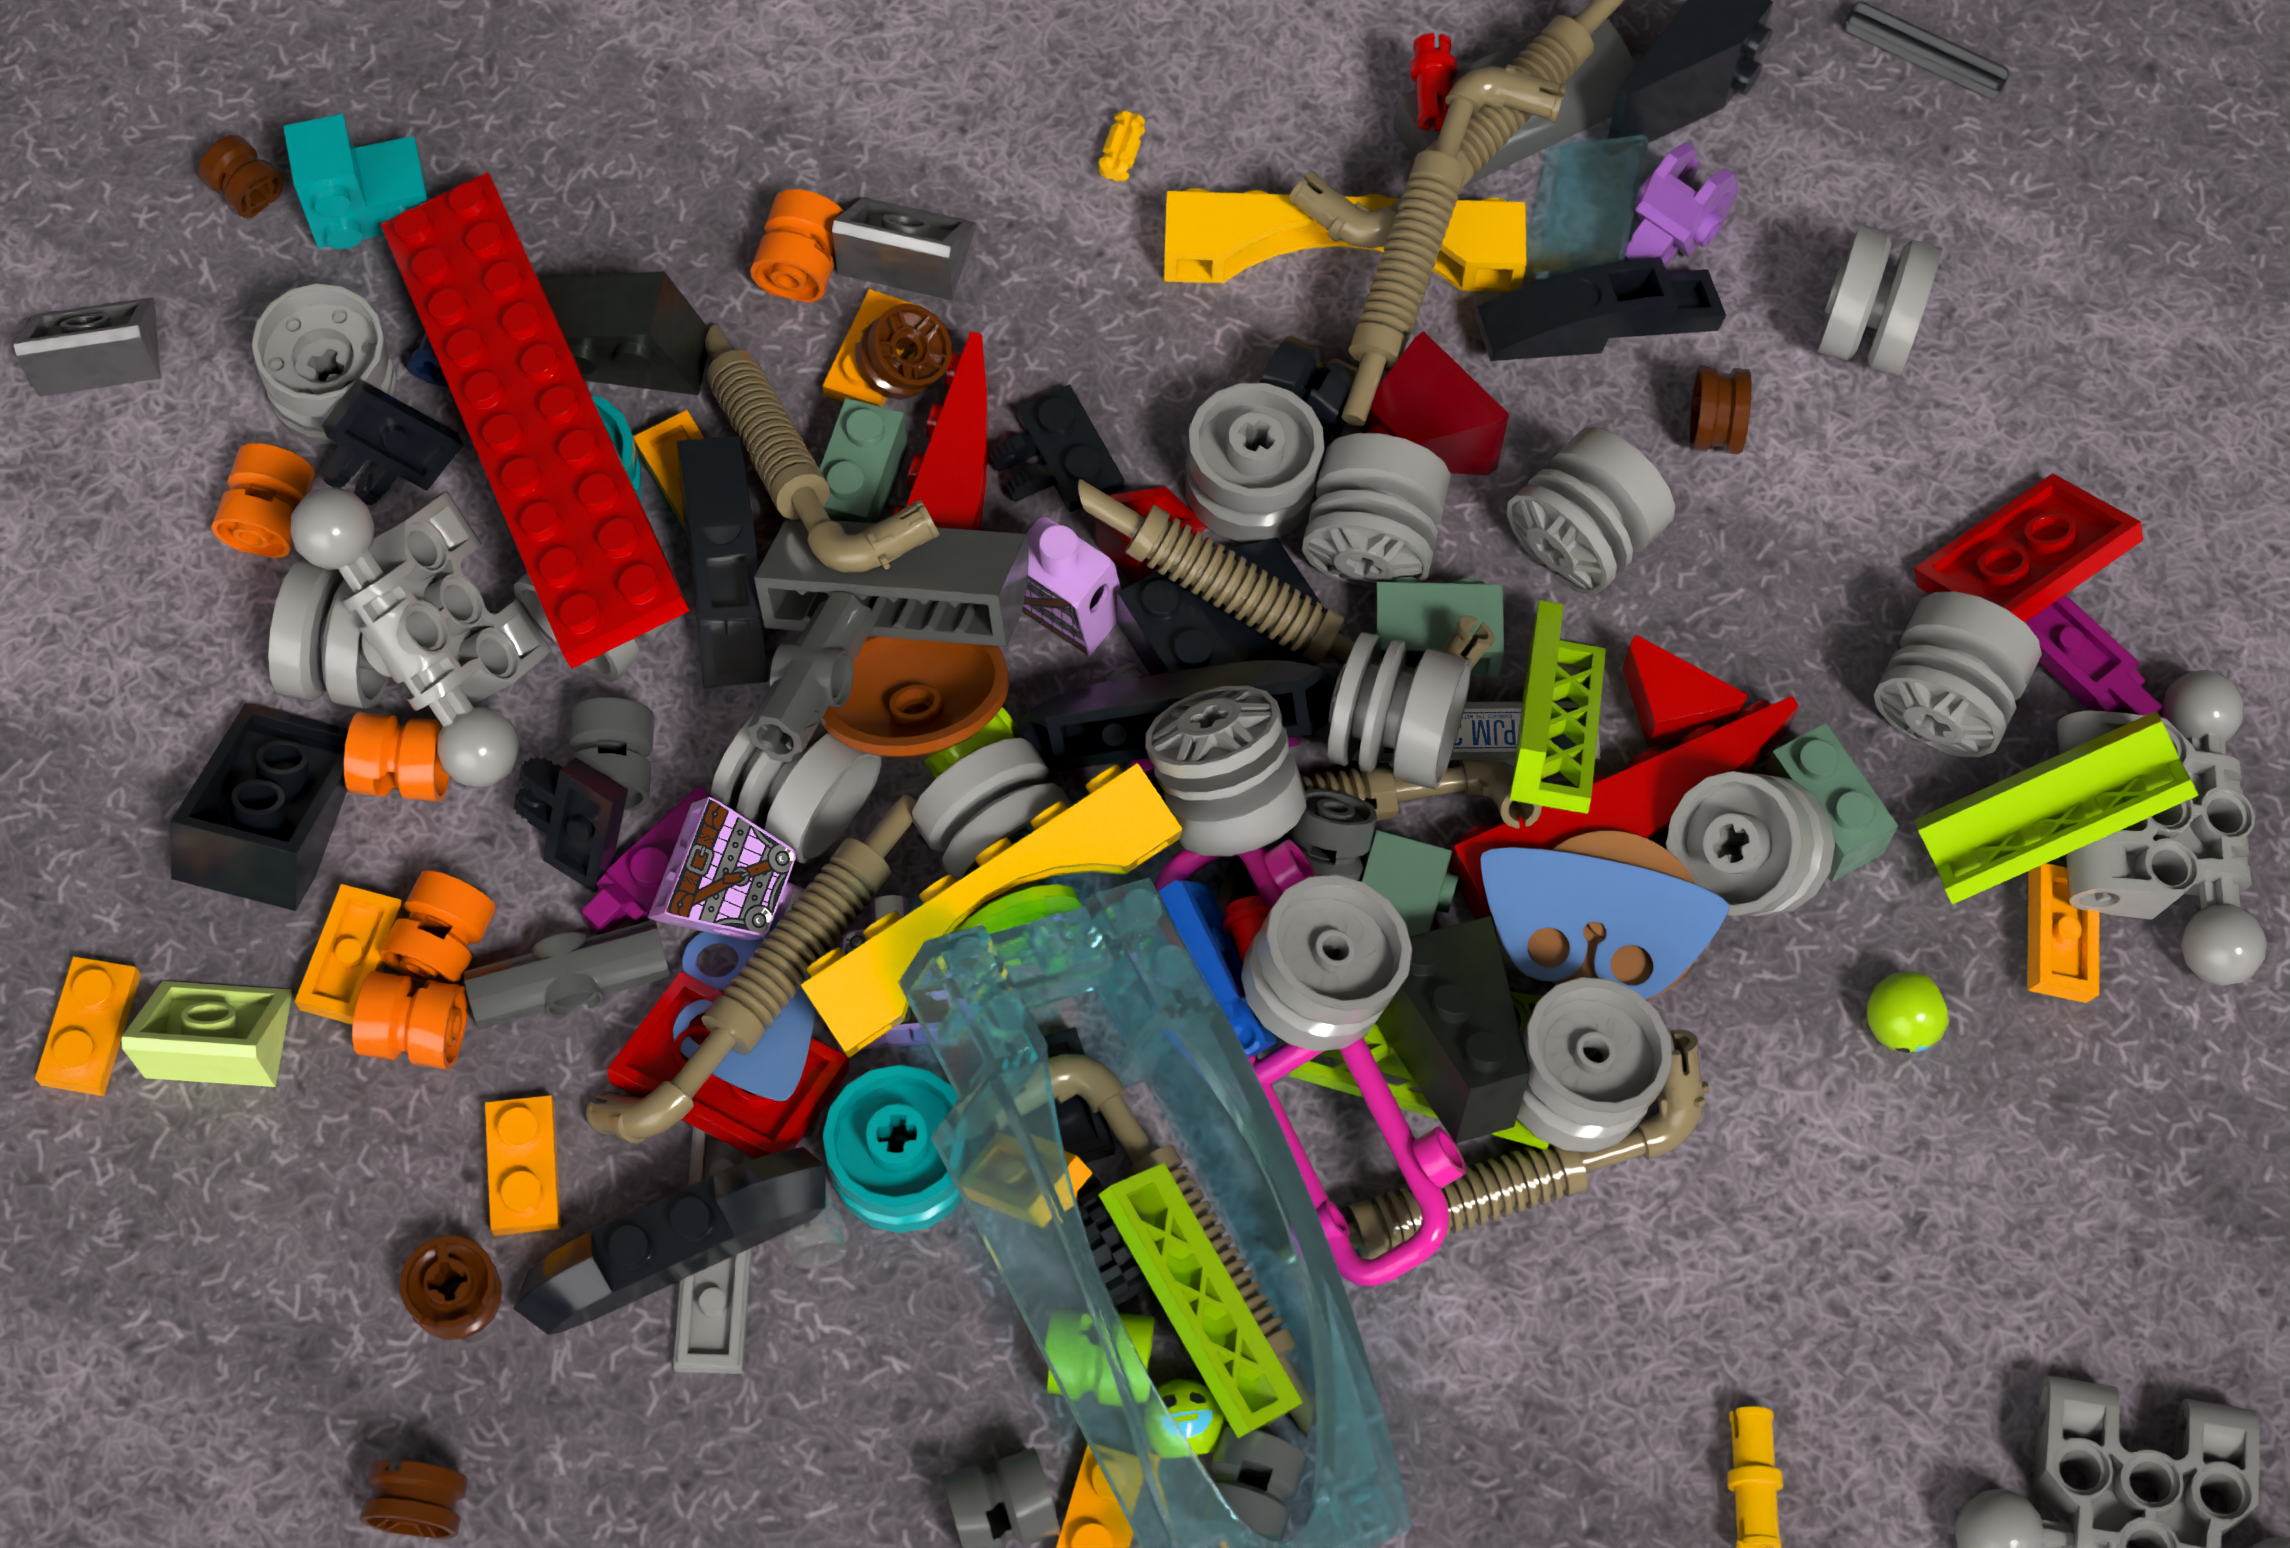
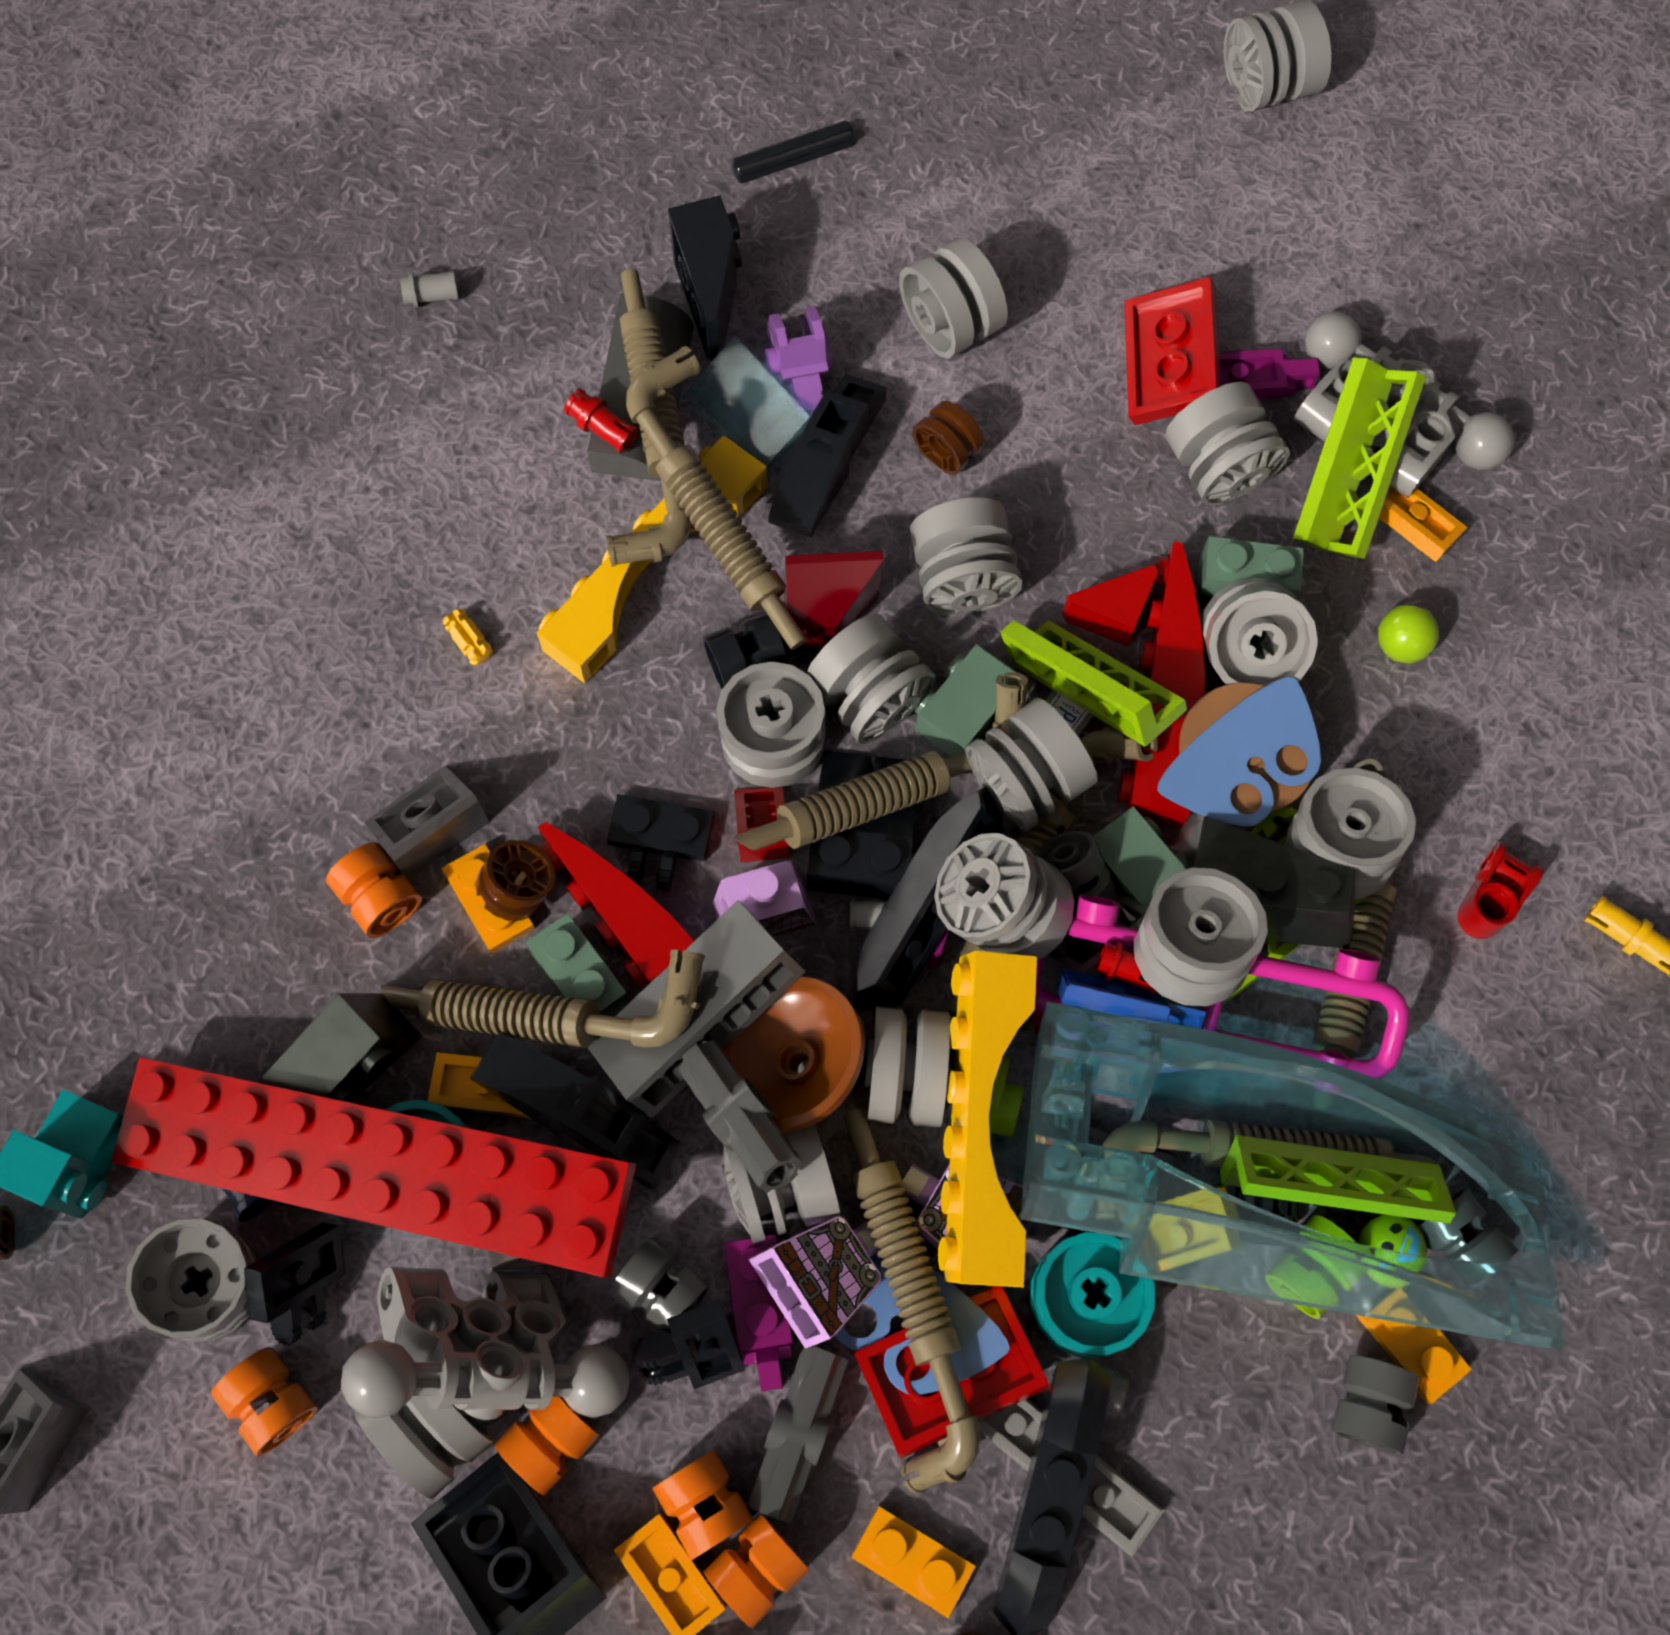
camera: 55 degrees left, 5 degrees up
none -> red piece [1457,841,1544,939]

